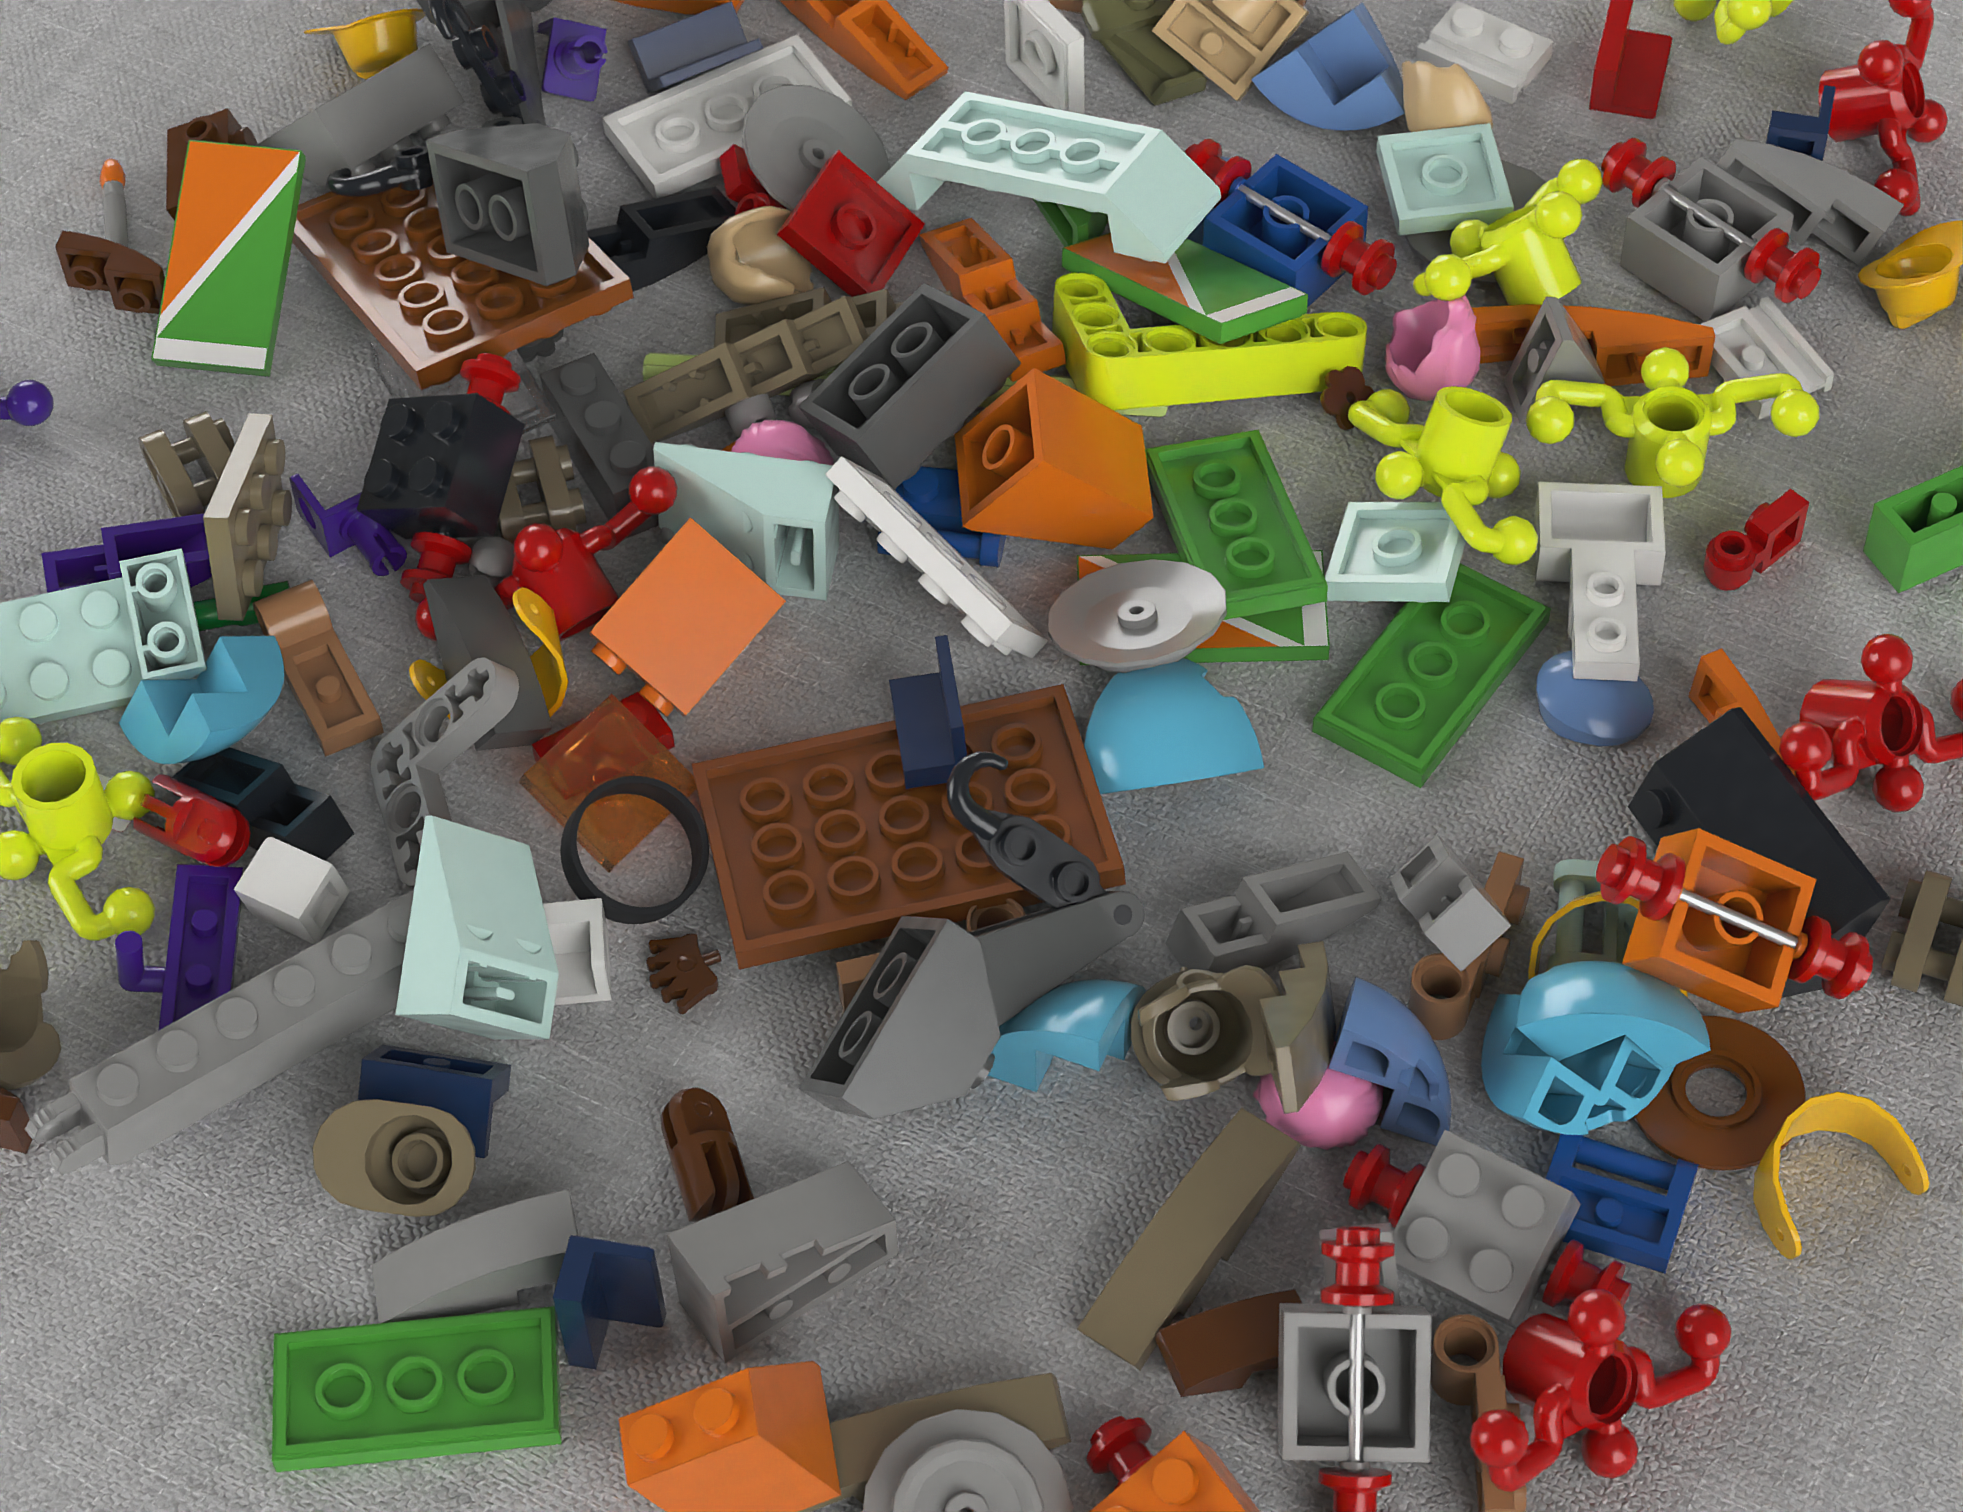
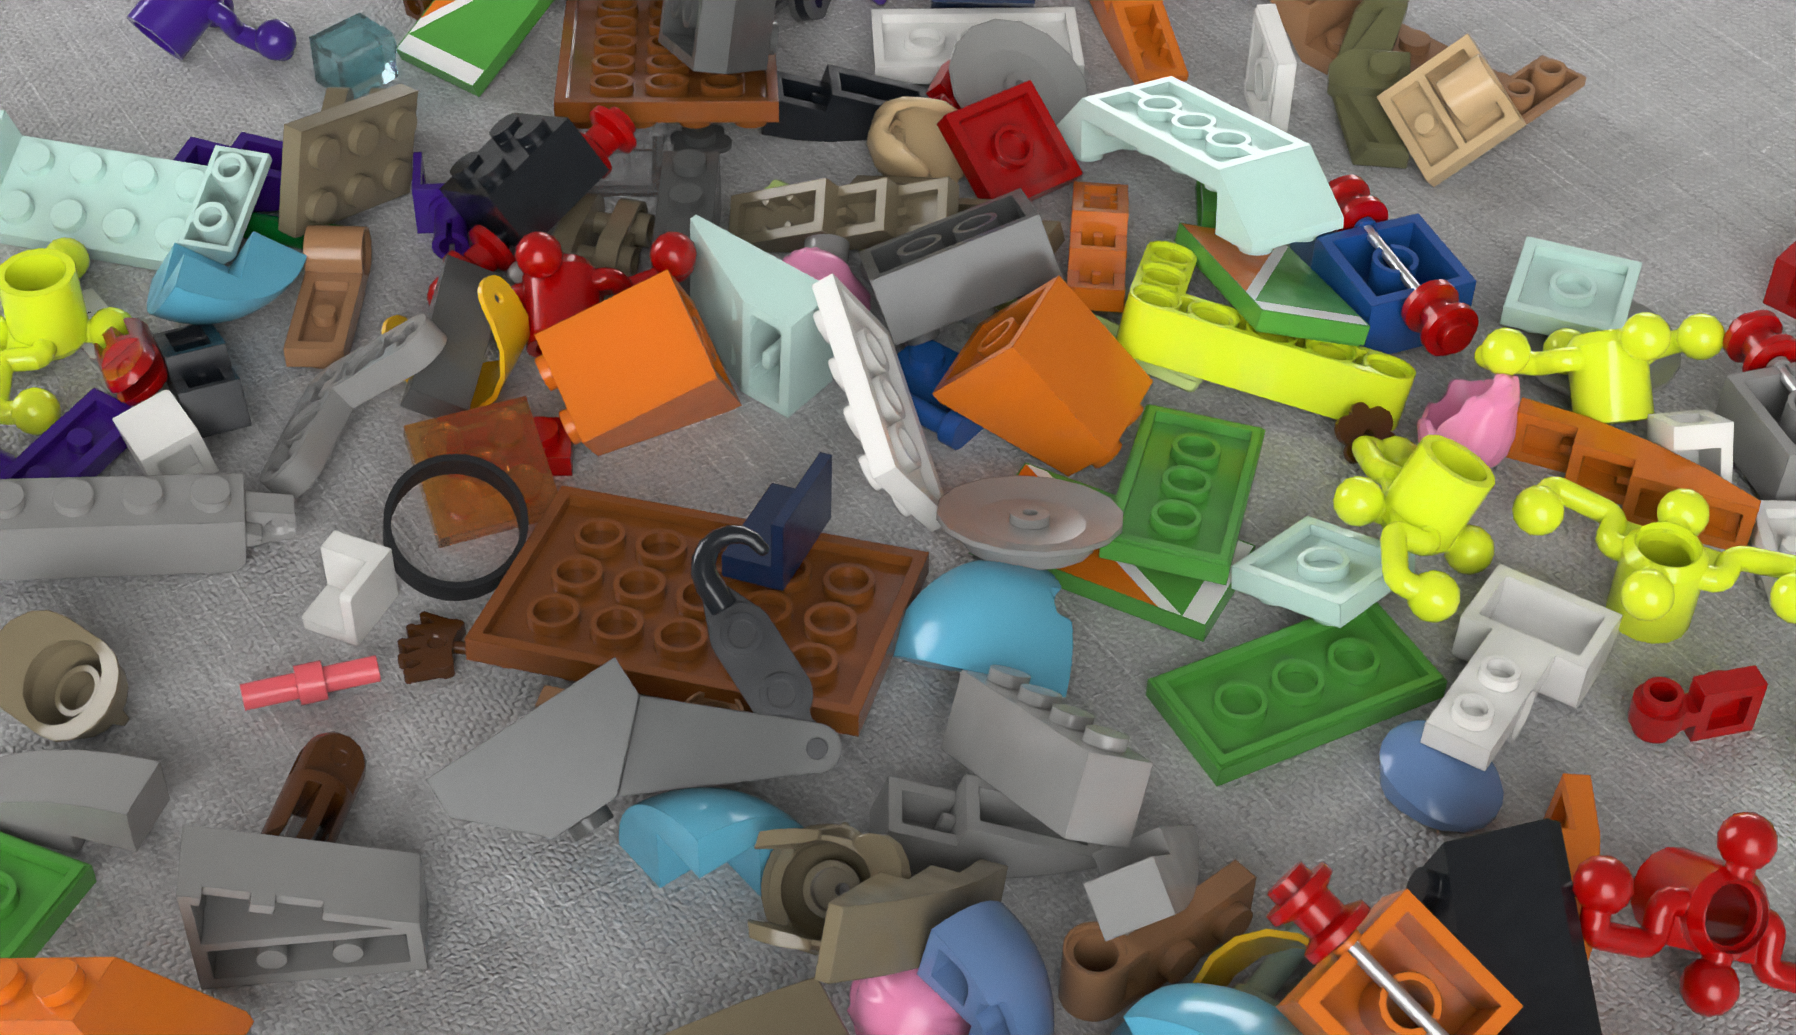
camera: 25 degrees right, 10 degrees down
dark blue panel [358,1044,511,1158] -> none
light aqua slope [395,816,559,1040] -> none
dark blue panel [553,1235,667,1370] -> none
medium blue brick [1251,2,1405,131] -> none
tan hair [1401,61,1493,132] -> none
white plate [1416,1,1554,105] -> none
light grey slope [1504,297,1605,424] -> none
none -> coral bar [240,655,381,711]
none -> clear light blue brick [309,12,398,100]
none -> light grey brick [940,665,1153,849]
none -> white panel [1647,410,1734,483]

